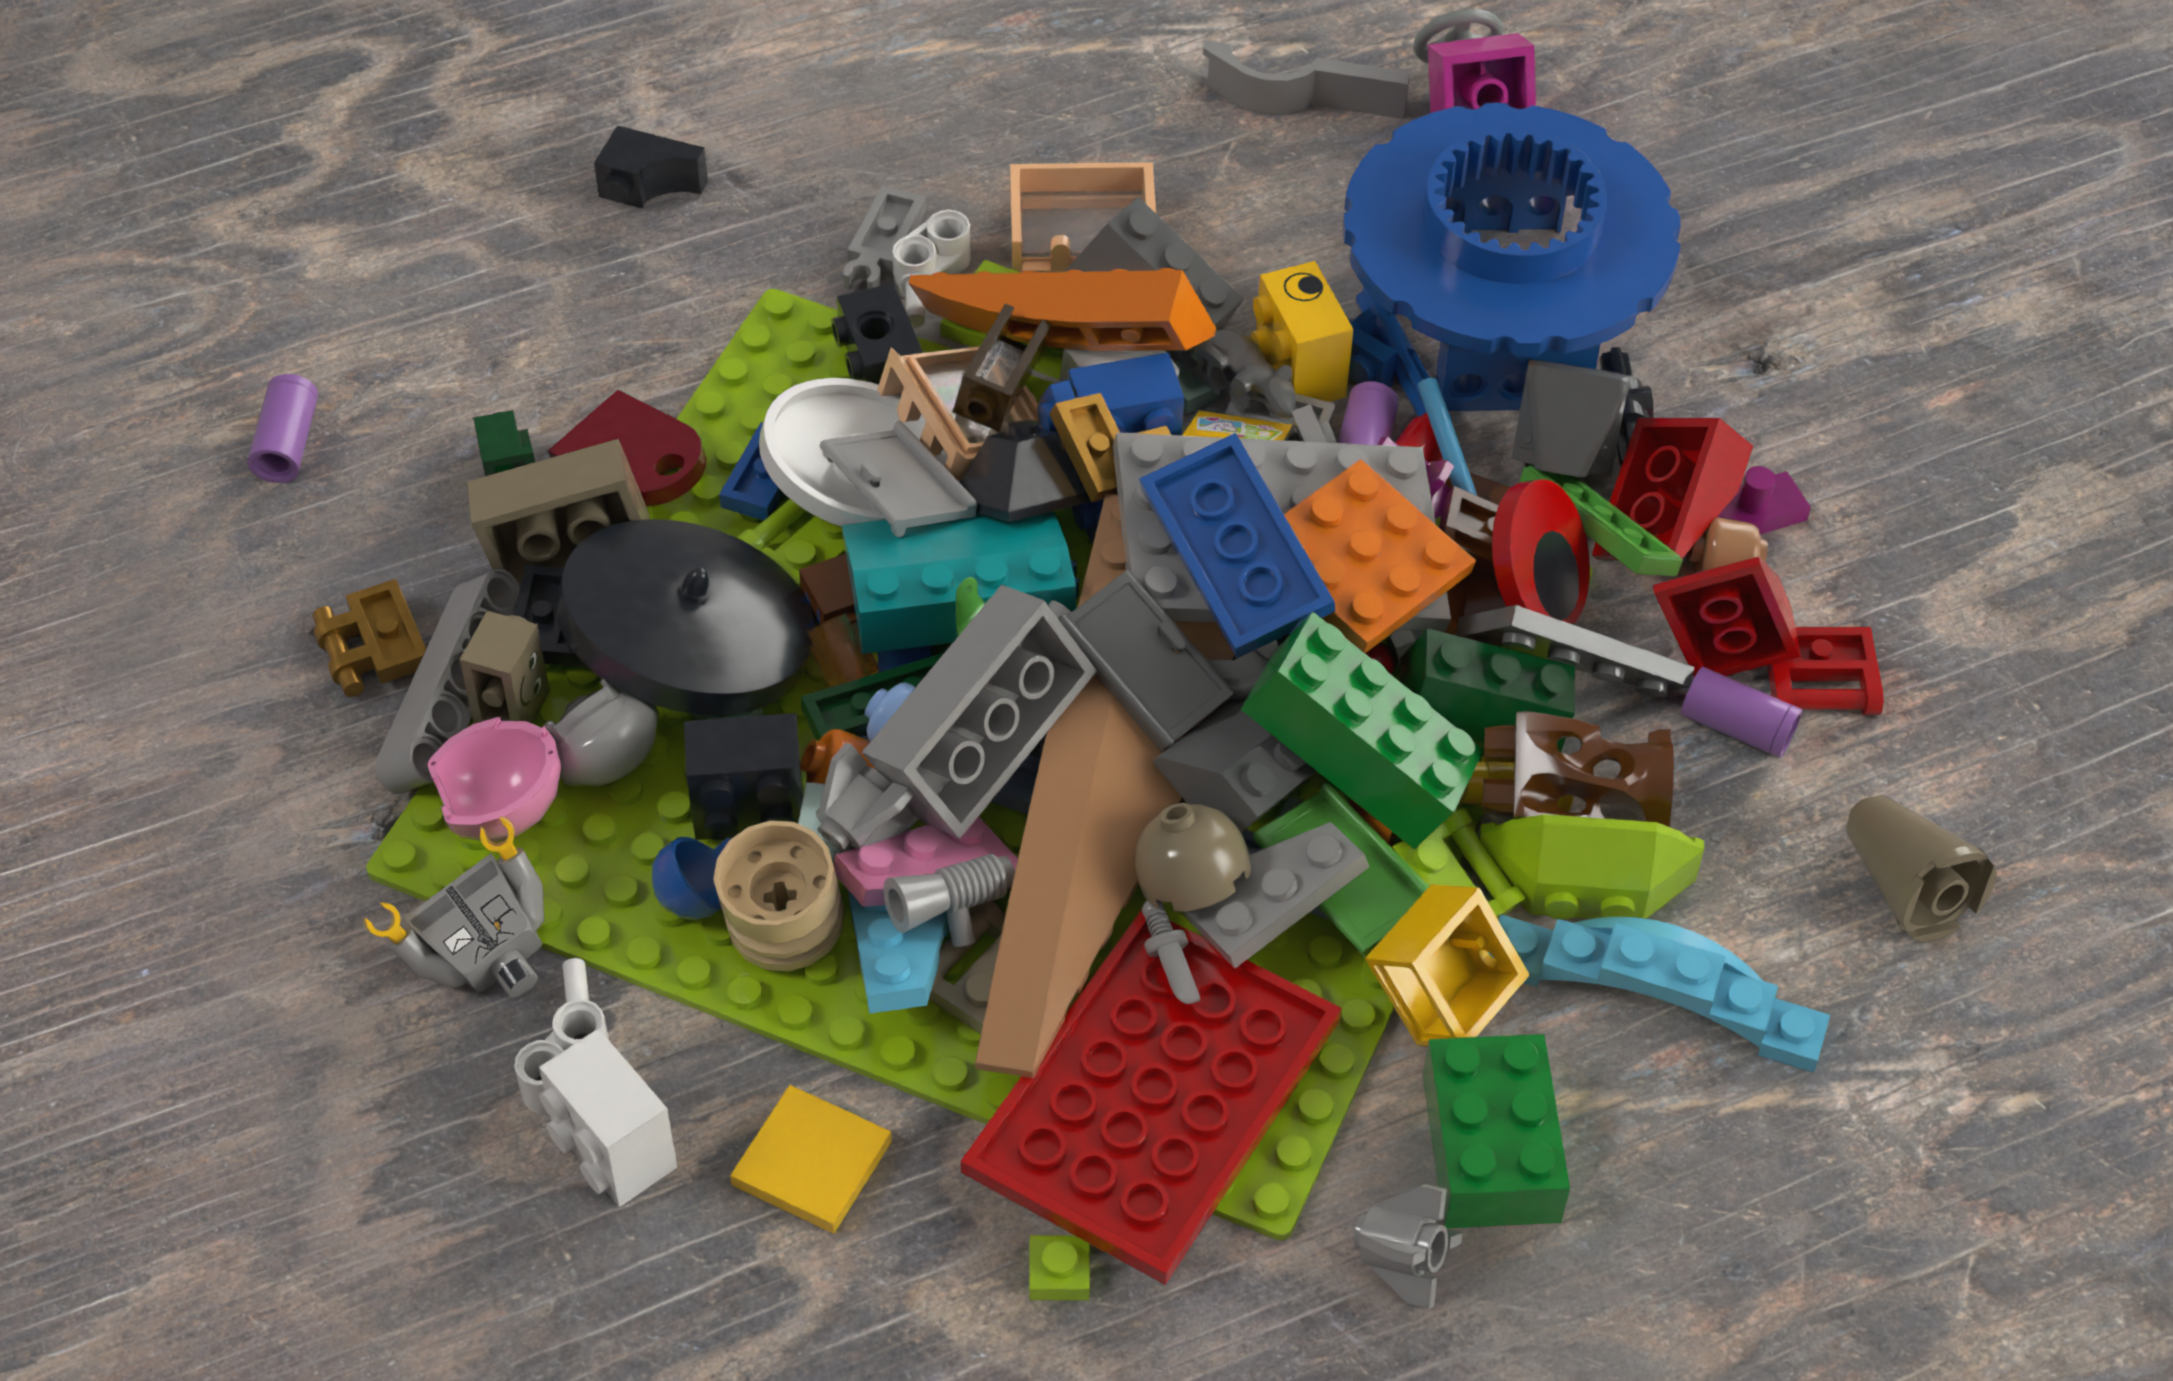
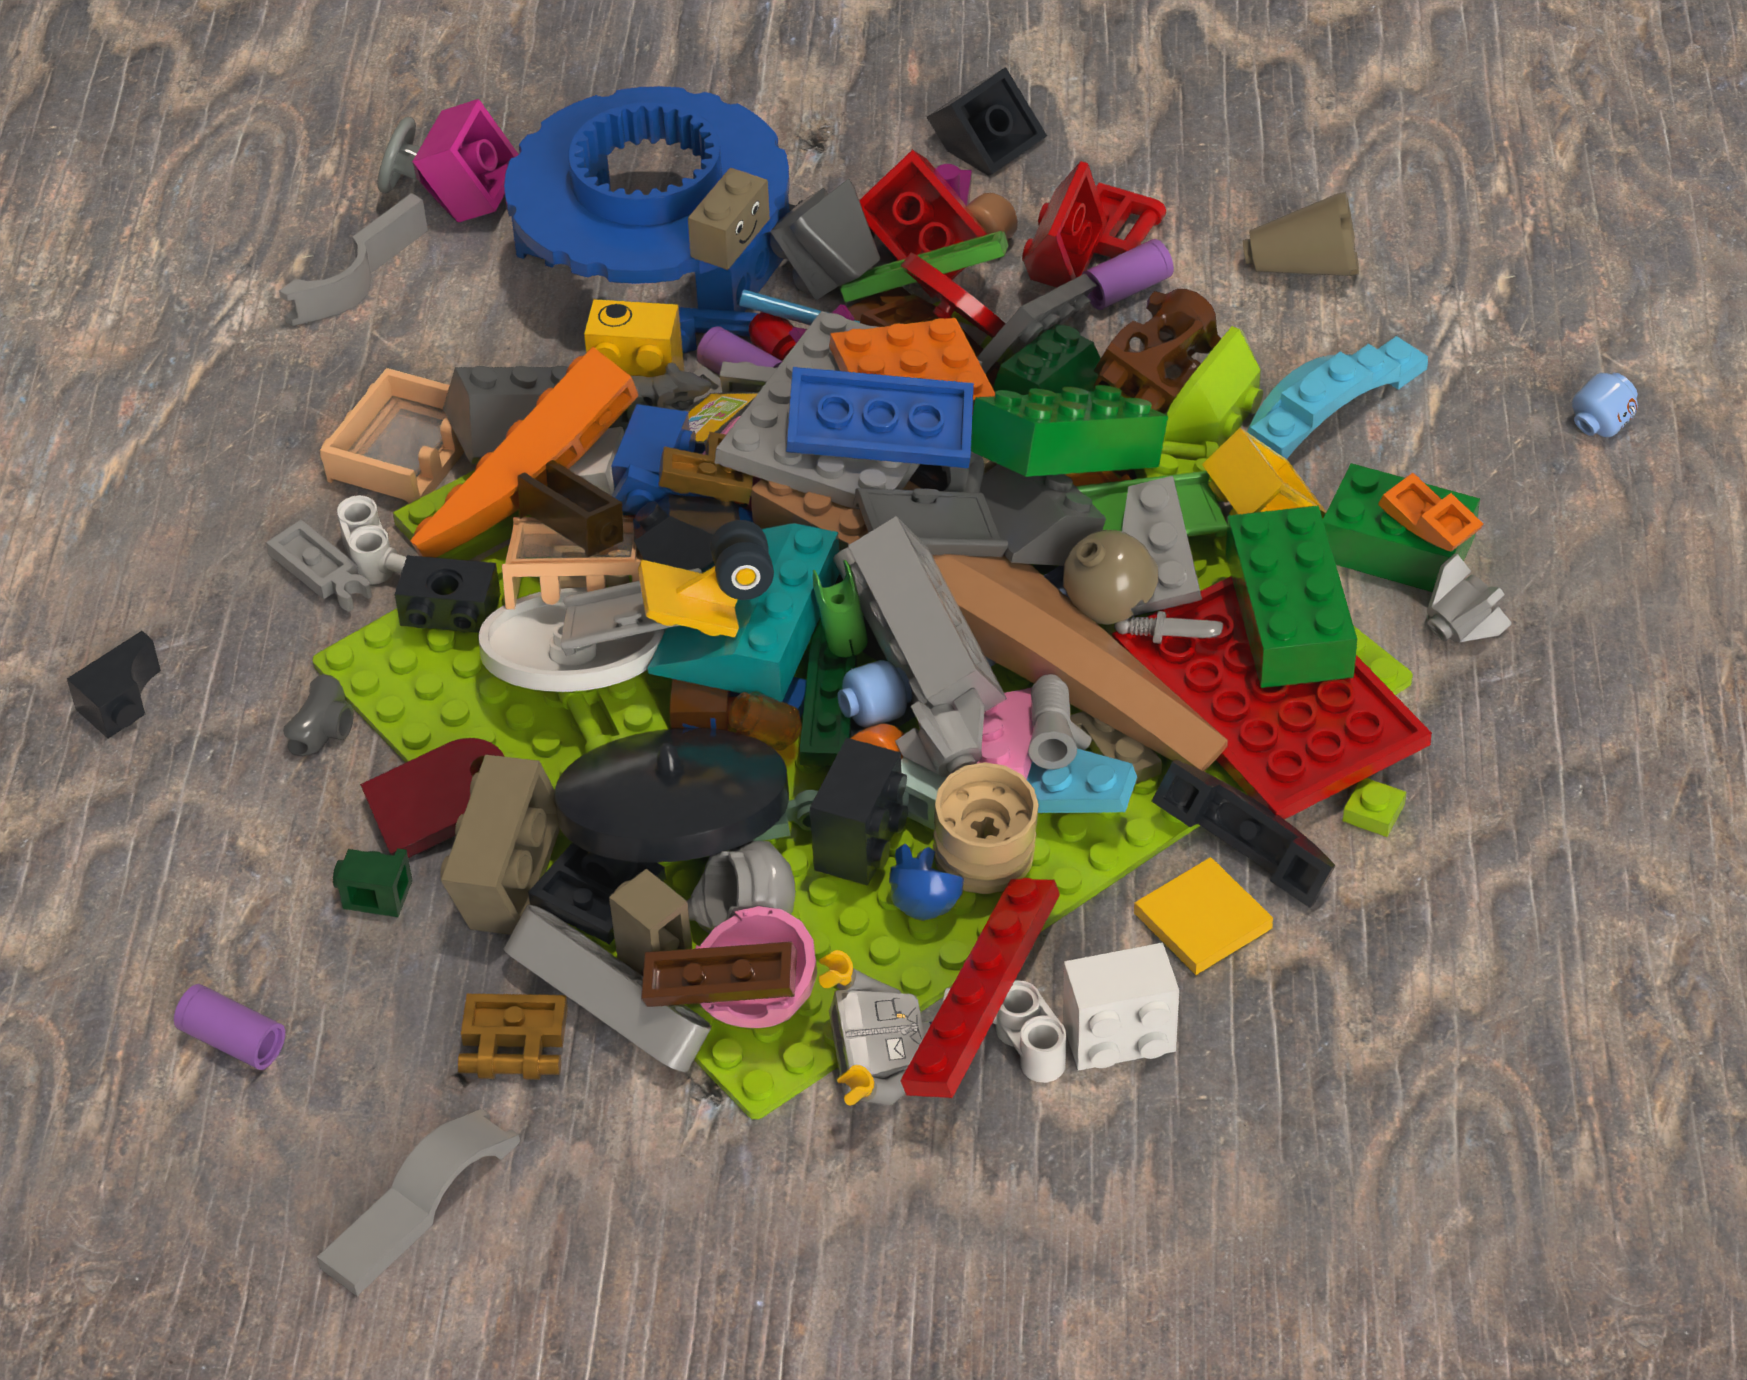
camera: 60 degrees left, 5 degrees down
blue plate [719,422,784,520] -> none
none -> dark grey piece [283,674,354,756]
none -> light grey piece [317,1109,520,1296]
none -> yellow plate [638,520,774,637]
none -> reddish brown plate [641,942,797,1007]
none -> dark tan brick [688,167,770,270]
none -> red plate [900,878,1060,1098]
none -> black slope [927,67,1047,176]
none -> black slope [1151,760,1335,908]
none -> green brick [1226,506,1358,688]
none -> orange slope [1378,473,1483,552]
none -> light blue head [1572,373,1638,438]

